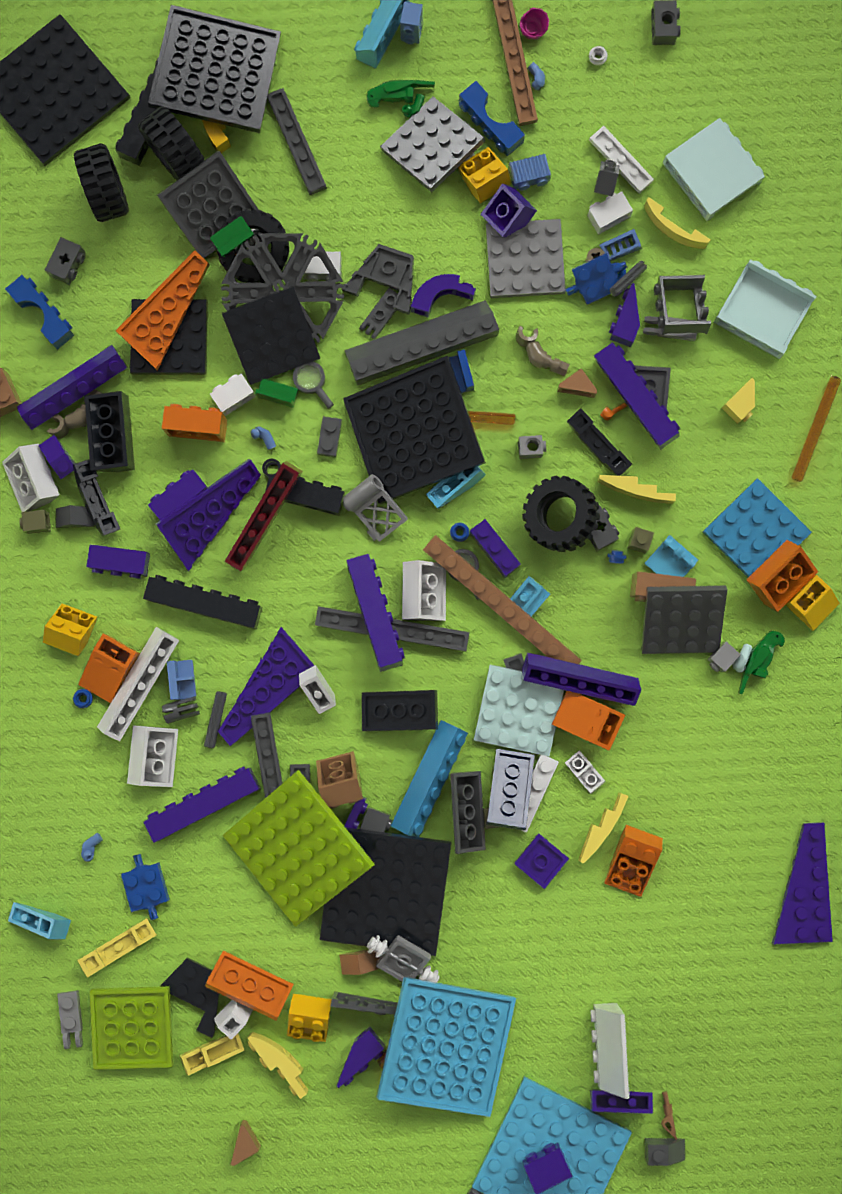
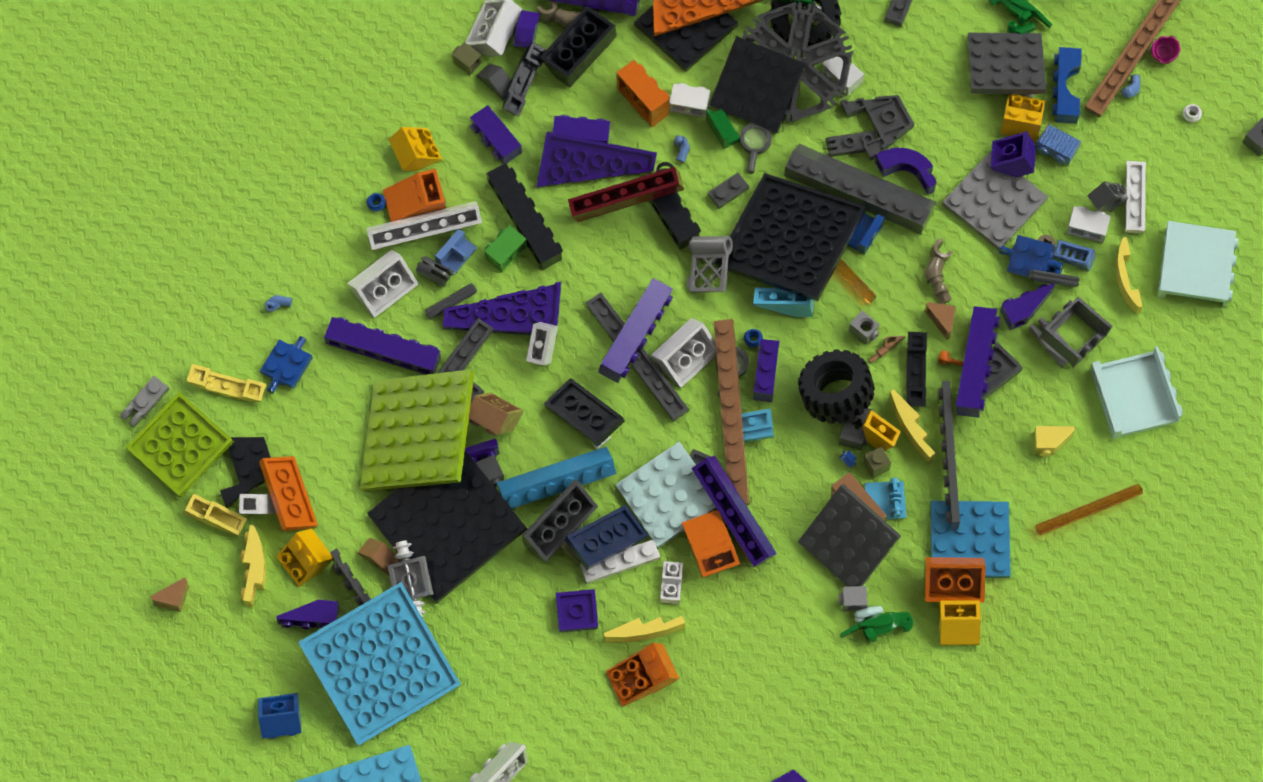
camera: 40 degrees right, 15 degrees down
medium azure slope [8,902,71,939] -> none
none -> blue slope [258,693,302,739]
none -> bright green brick [484,225,527,272]
none -> yellow slope [862,410,901,451]
none -> medium nougat hand [868,336,906,364]
none -> dark grey plate [938,381,960,530]

